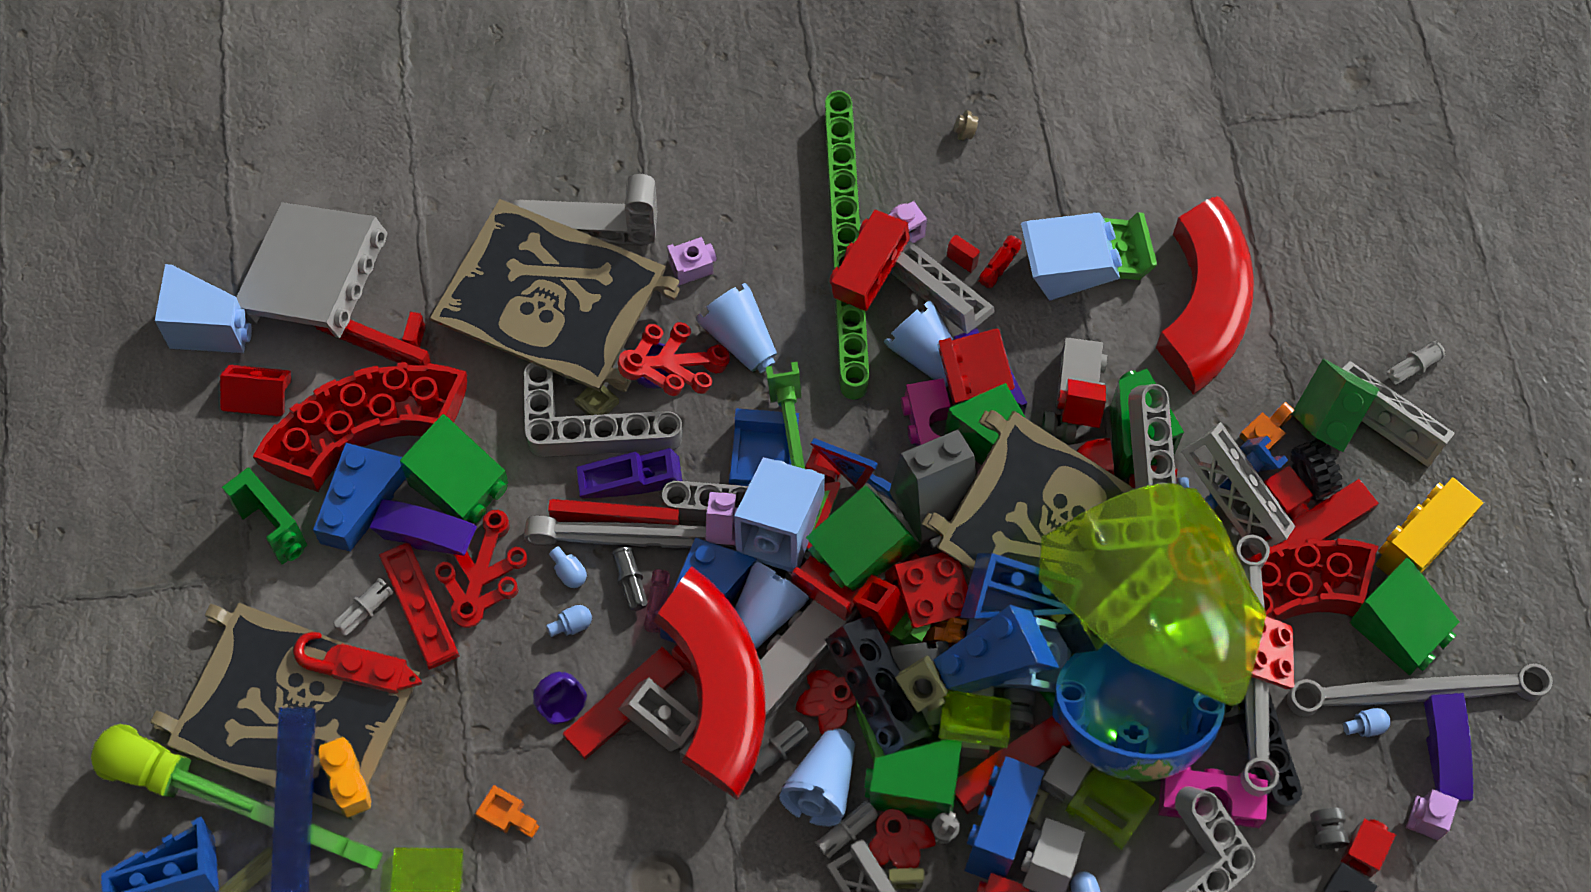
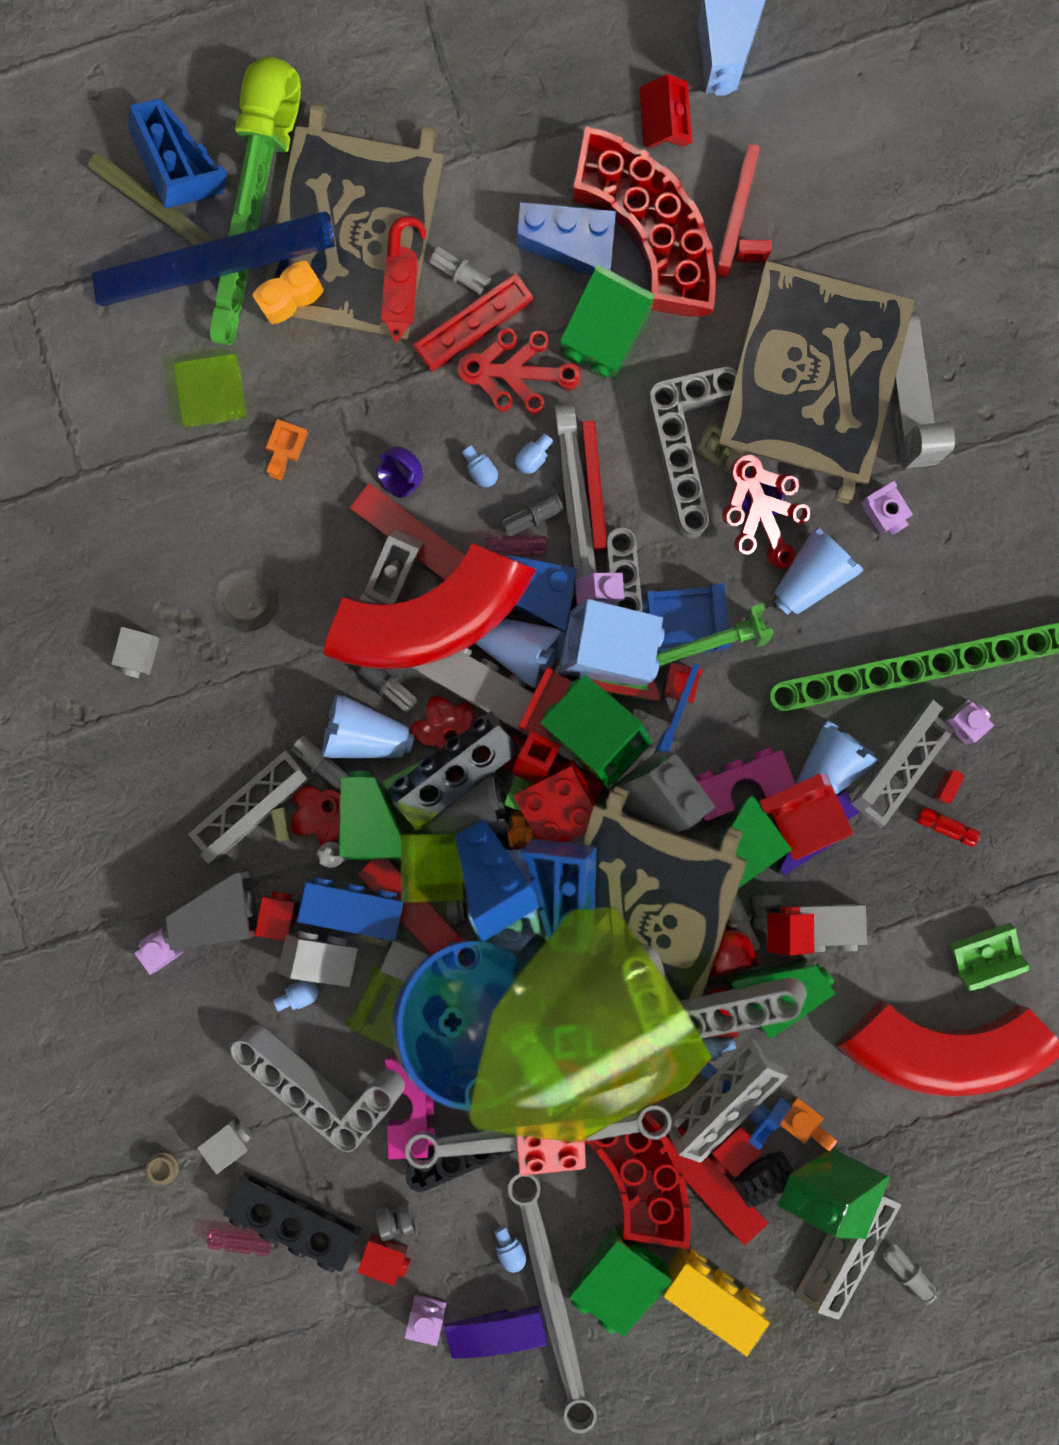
camera: 85 degrees right, 20 degrees up
green panel [222,467,308,565] -> none
light grey panel [236,202,388,338] -> none
dark purple slope [369,499,477,556] -> none
dark purple slope [577,448,682,498] -> none
red brick [830,209,910,312] -> none
olive brick [896,655,949,712] -> none
light blue slope [1021,212,1122,301] -> none

